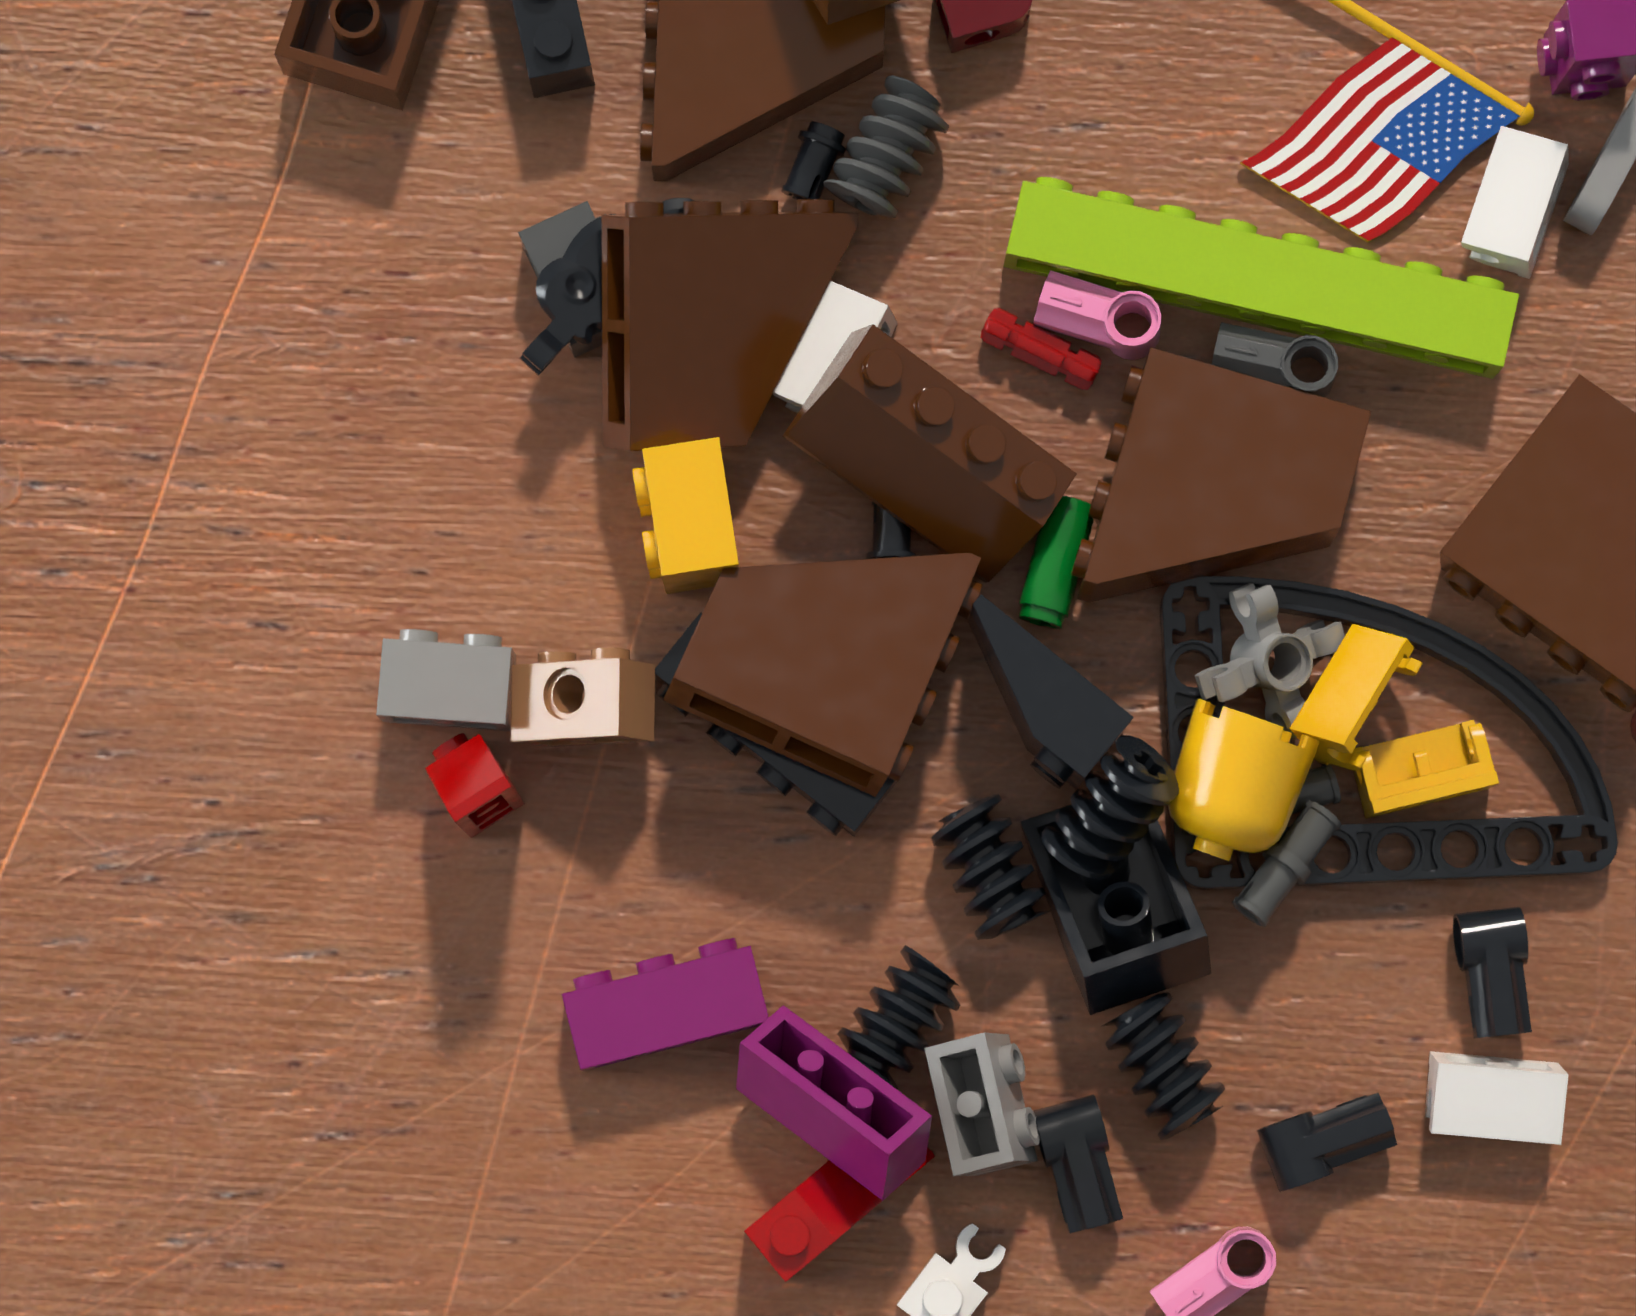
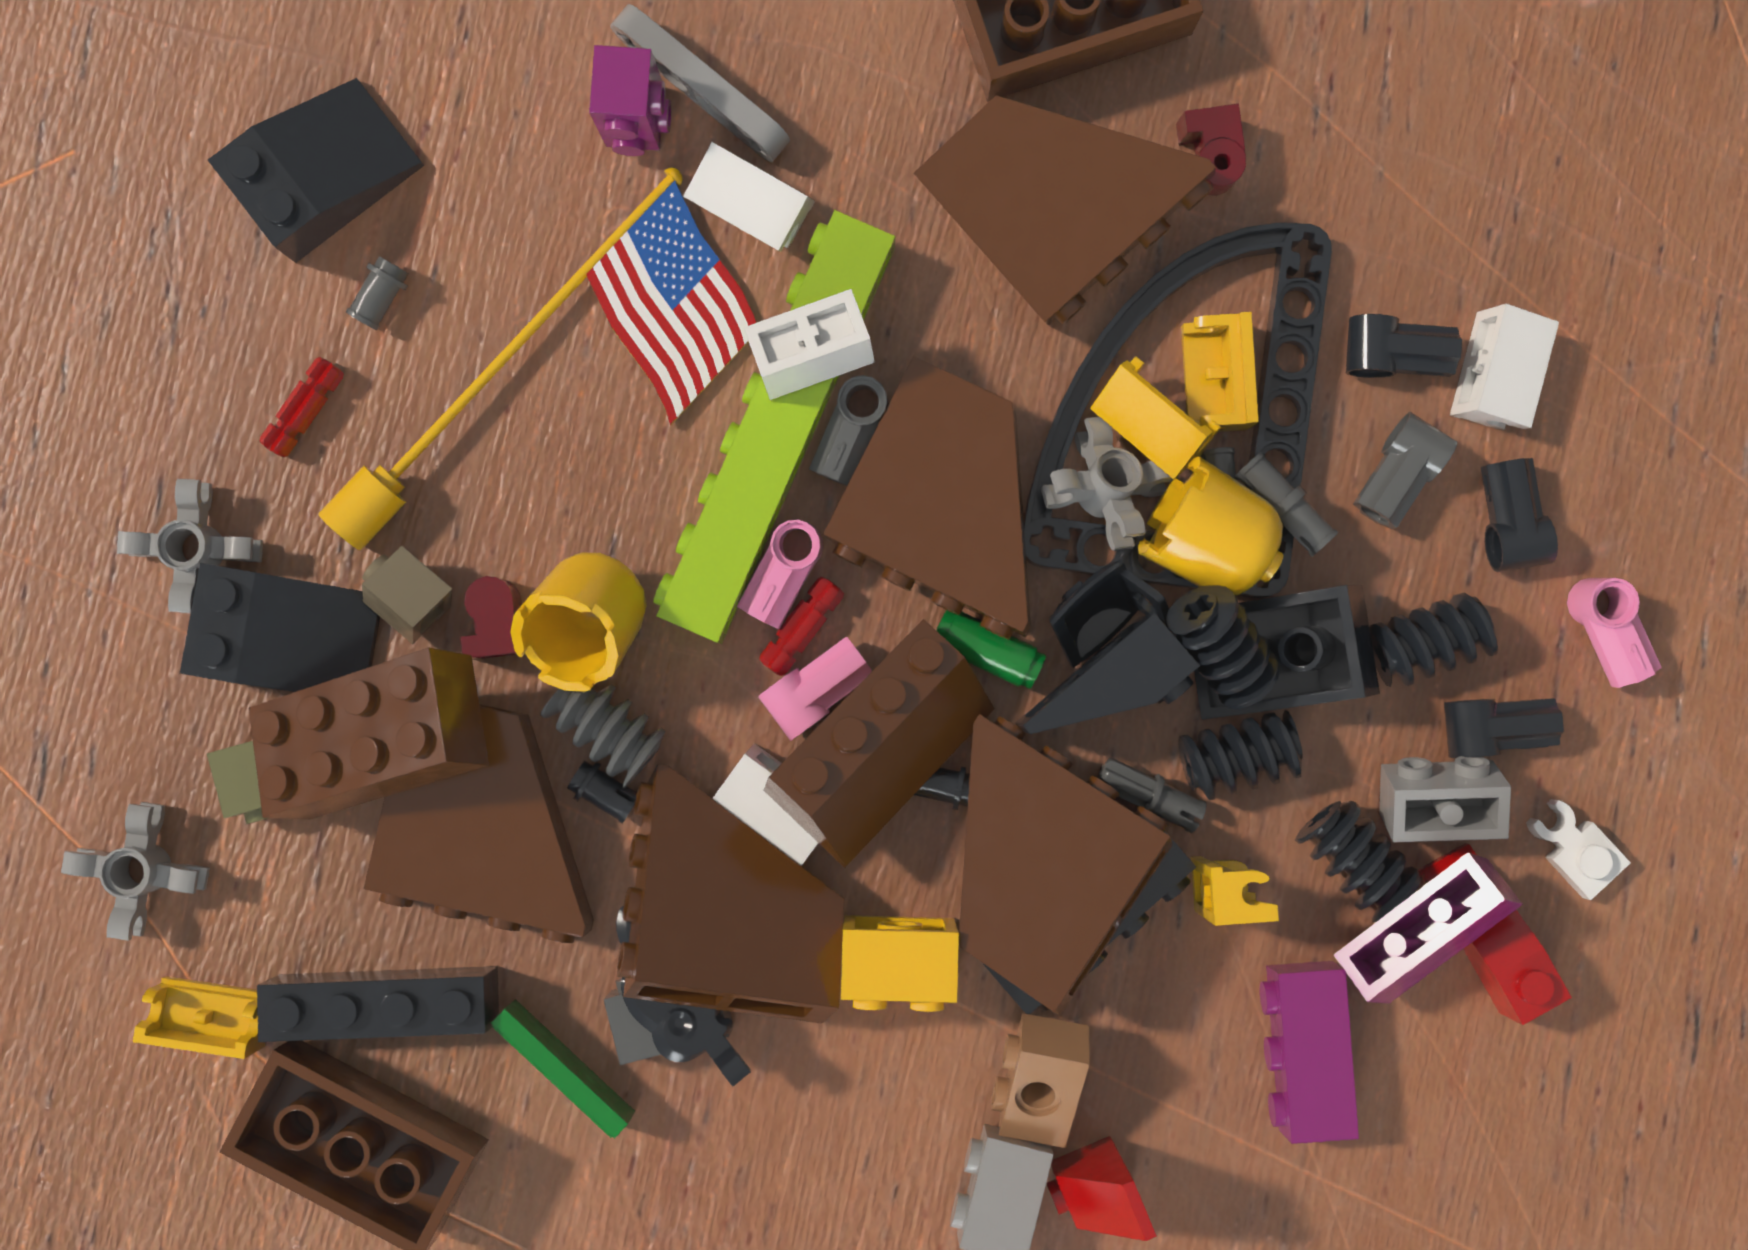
camera: 80 degrees left, 5 degrees up
none -> green tile [491,999,635,1139]
none -> yellow cylinder [510,552,647,692]
none -> white hinge [744,289,875,400]
none -> bright pink piece [758,637,872,741]
none -> black piece [1049,561,1169,668]
none -> dark grey axle [1097,758,1207,834]
none -> yellow hinge [1190,856,1279,926]
none -> dark grey piece [1353,412,1457,529]

